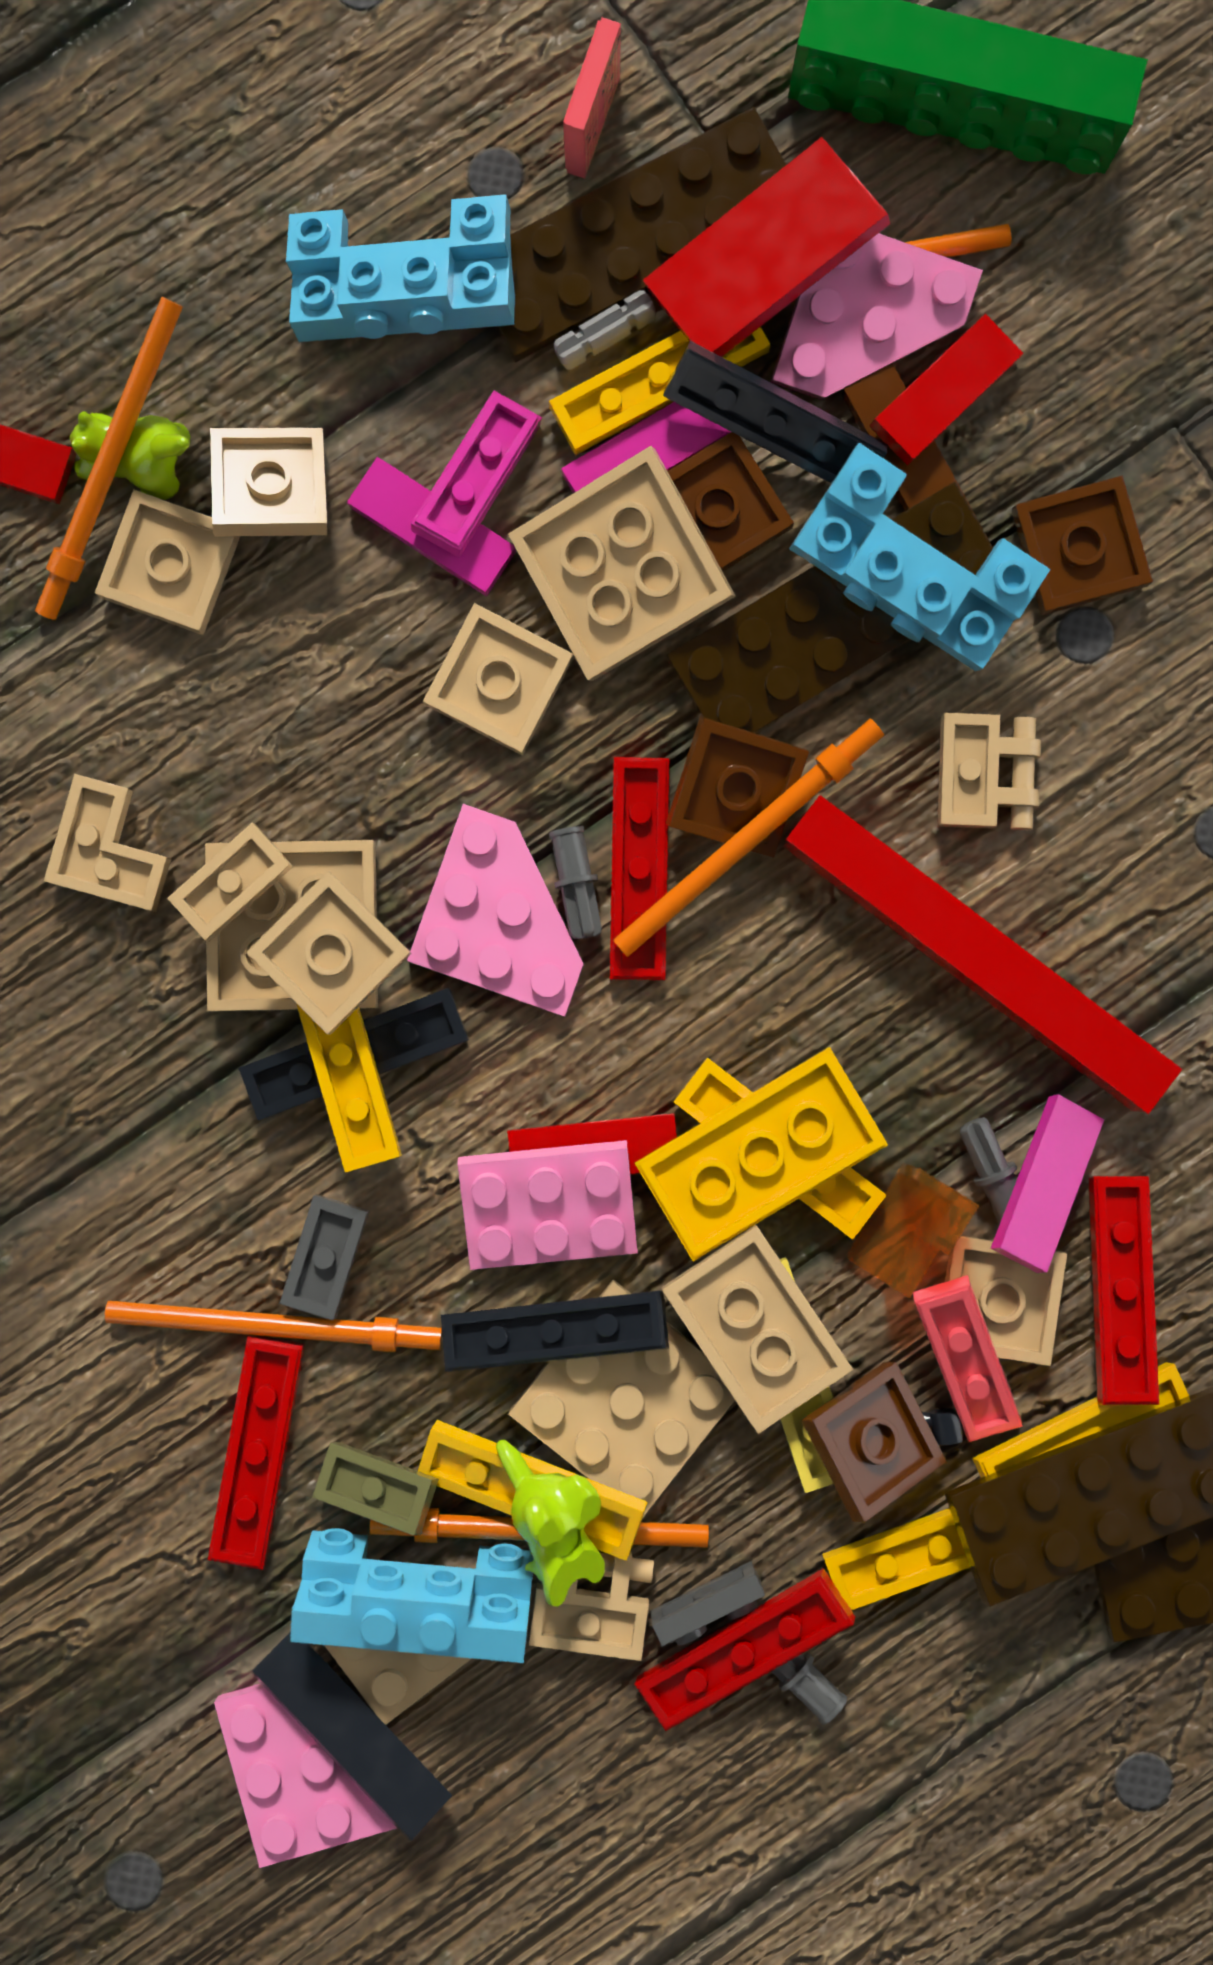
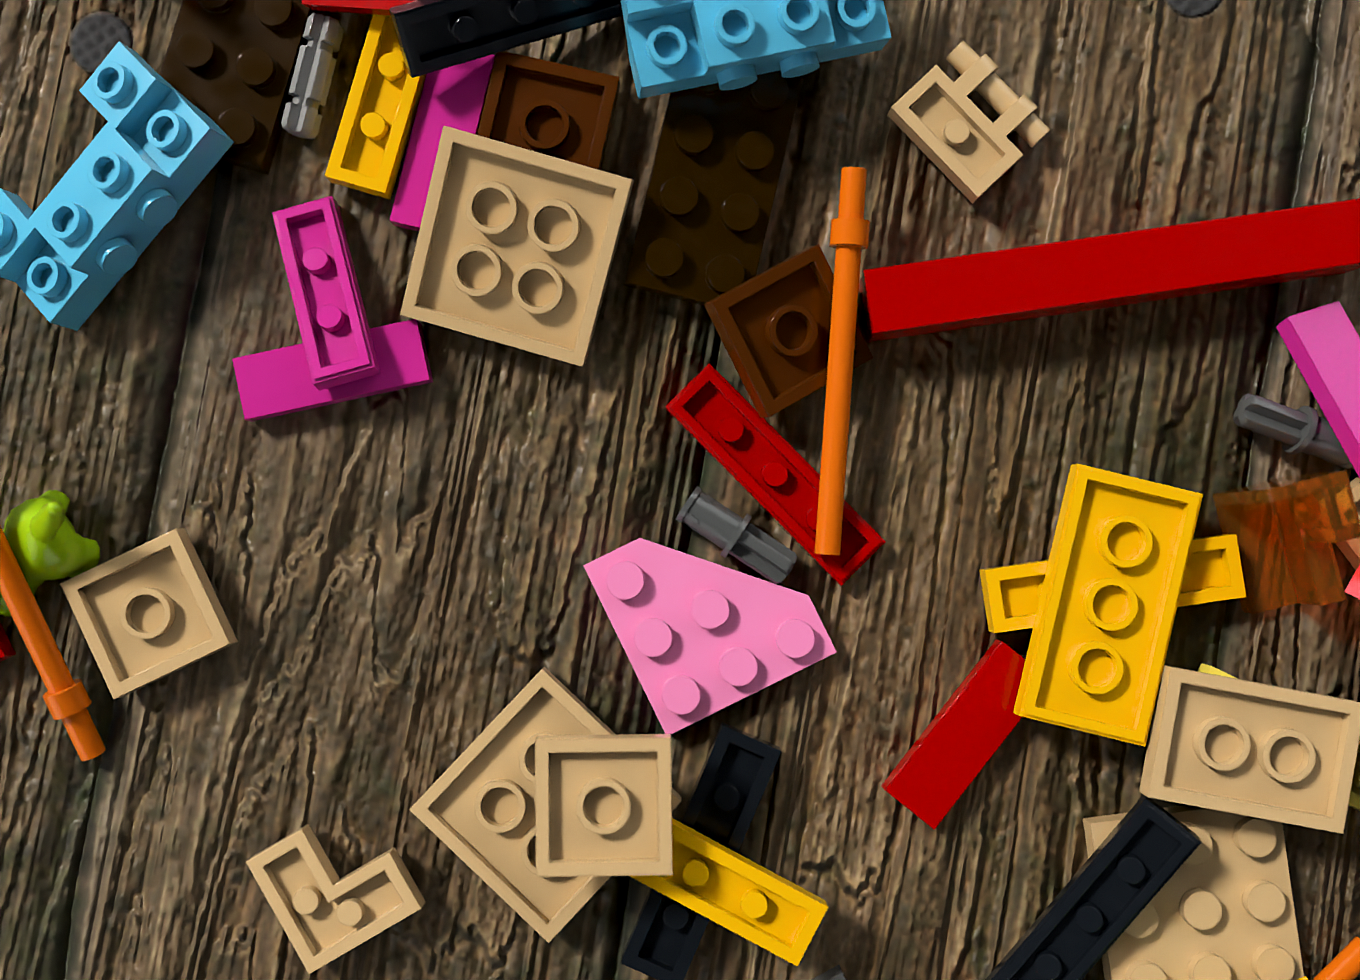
camera: 50 degrees left, 0 degrees up
tan plate [167,822,293,942] -> none
plate [210,428,327,537] -> none
tan plate [423,603,574,756] -> none
bright pink plate [458,1140,638,1270] -> none

